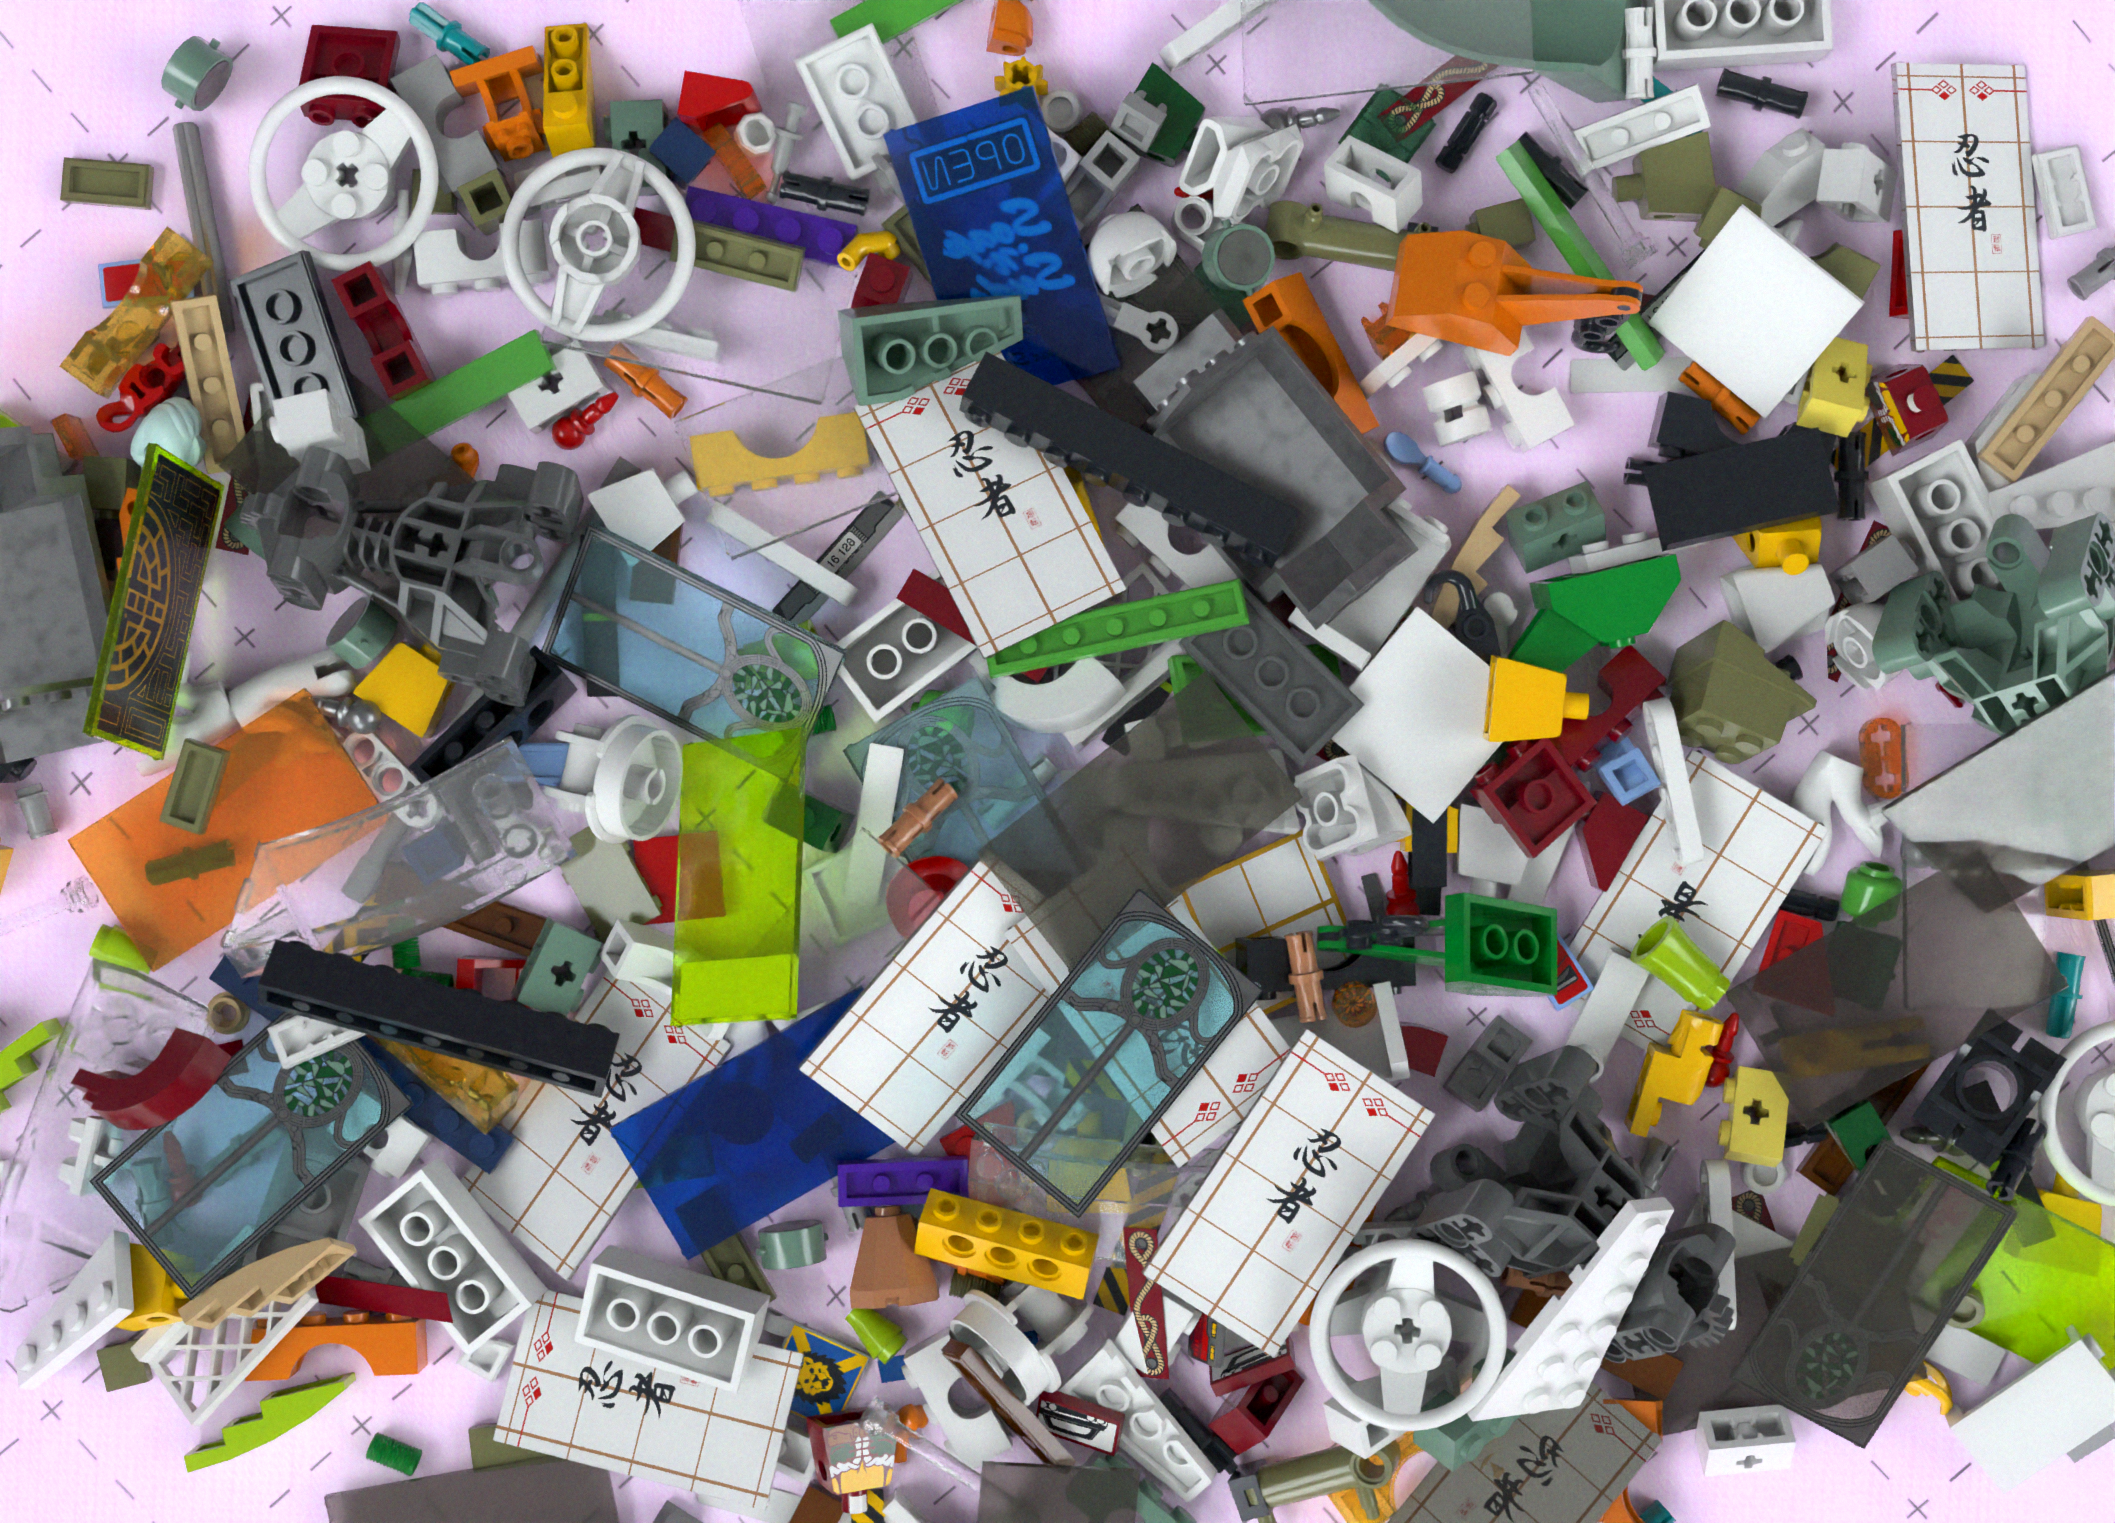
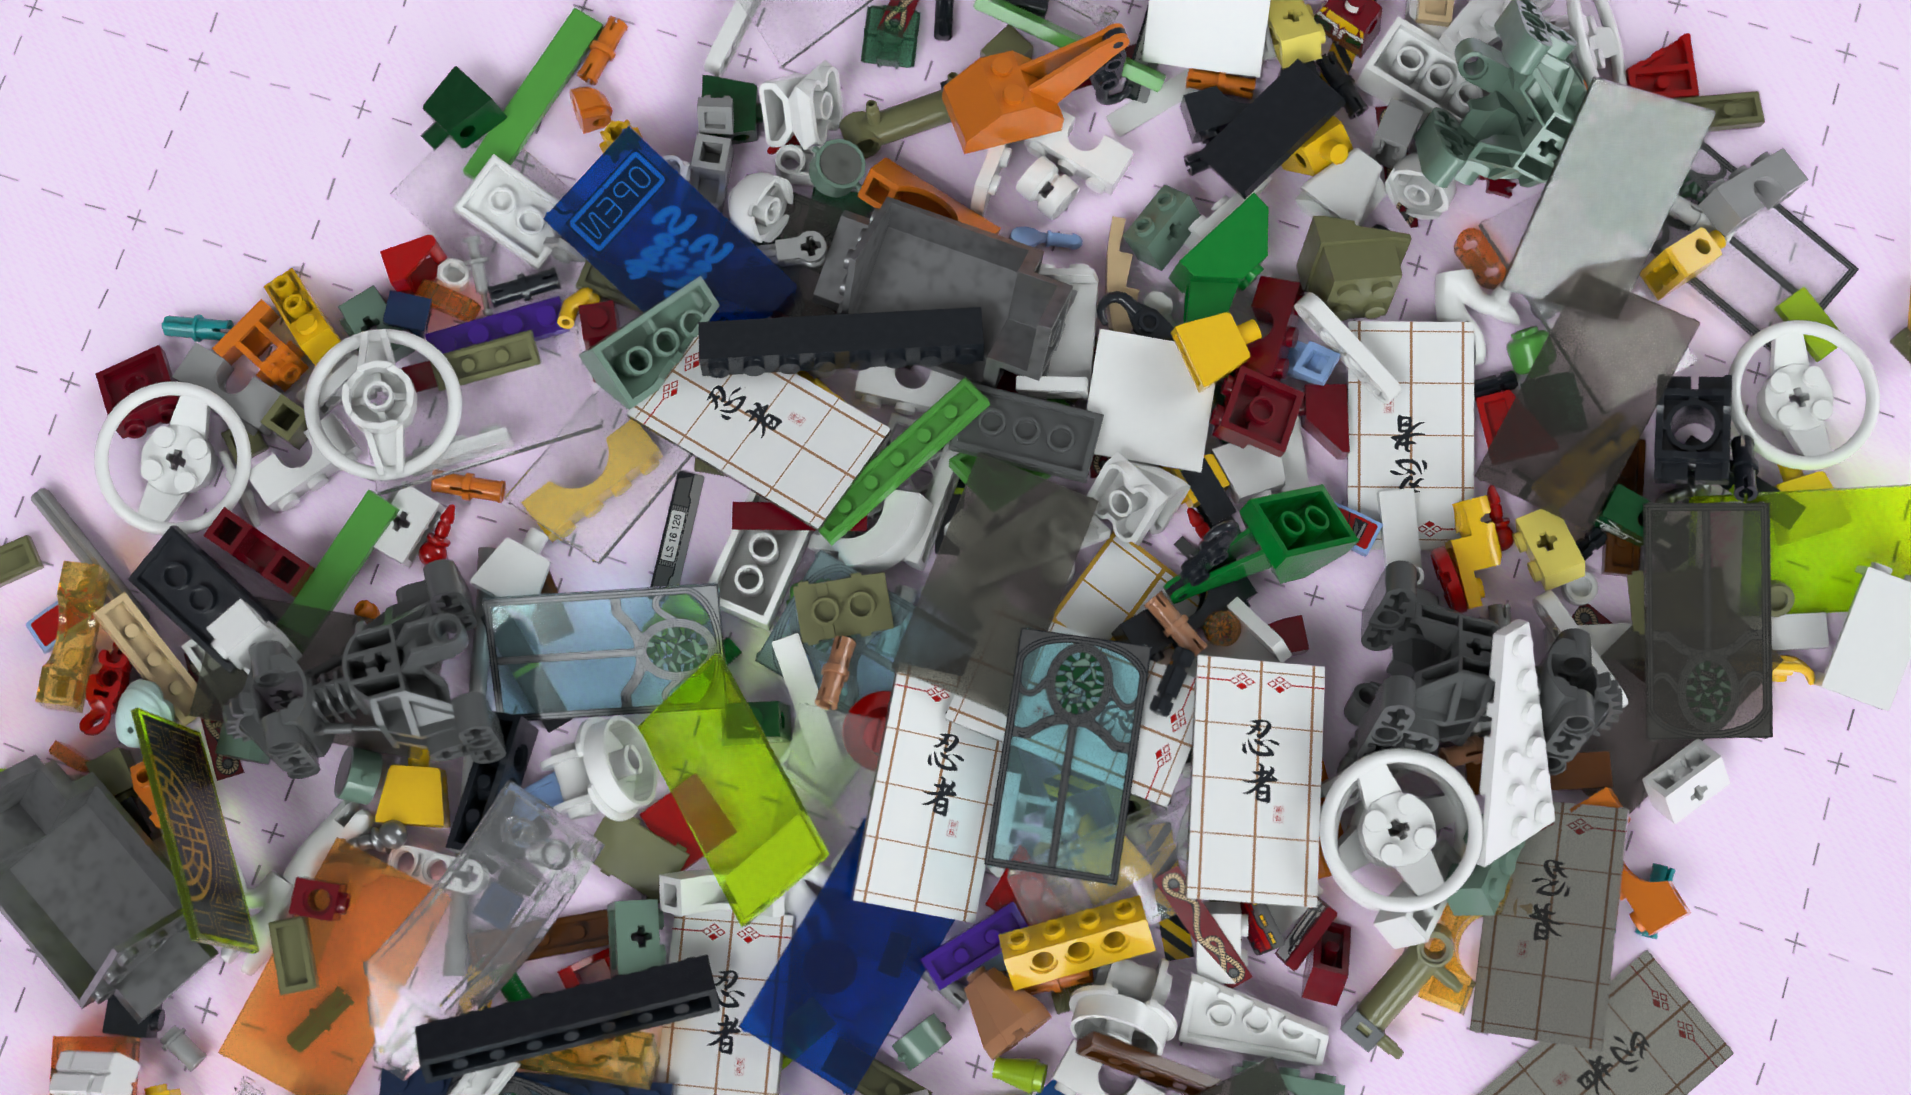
camera: 30 degrees left, 10 degrees down
sand green piece [161,36,233,111] -> none
white beam [705,502,859,608] -> none
tile [1036,1390,1125,1457] -> none
white tile [1039,89,1082,135] -> none
olive piece [1062,111,1110,157] -> none
black piece [1158,1387,1238,1475] -> none
flat silver bar [1260,106,1341,134] -> none
white brick [1323,135,1423,234] -> none
clear orange tile [1361,302,1417,361] -> none
flat silver slope [1442,1015,1533,1113] -> none
lime plant [1630,916,1730,1011] -> none
teal axle [2045,952,2086,1039] -> none
none -> dark red brick [288,876,351,922]
none -> olive piece [793,572,894,646]
none -> black axle [1149,646,1195,717]
none -> red tile [1430,546,1468,614]

